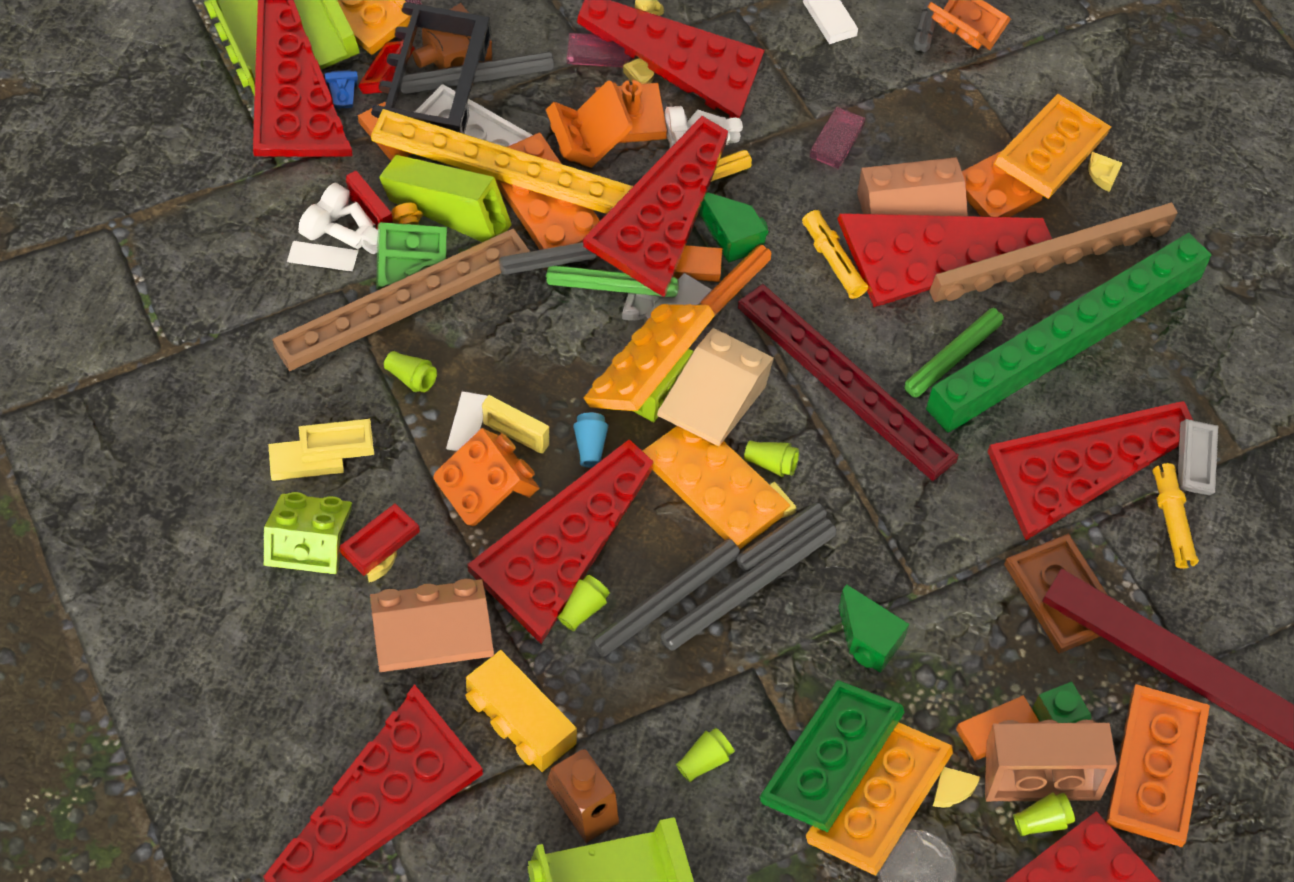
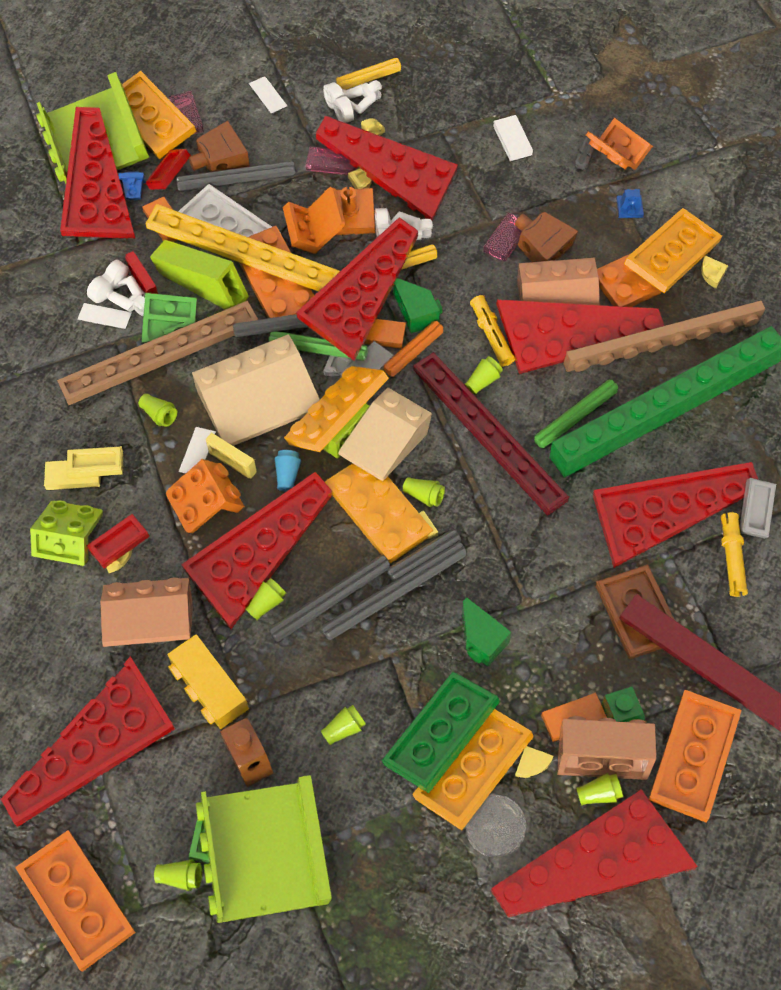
camera: 10 degrees right, 5 degrees up
black hinge [371,2,492,134] -> none
light orange plate [391,202,423,225] -> none
none -> tan slope [192,334,320,446]
none -> lime cone [465,356,503,395]
none -> dark orange torso [514,212,578,262]
none -> blue brick [616,189,644,218]

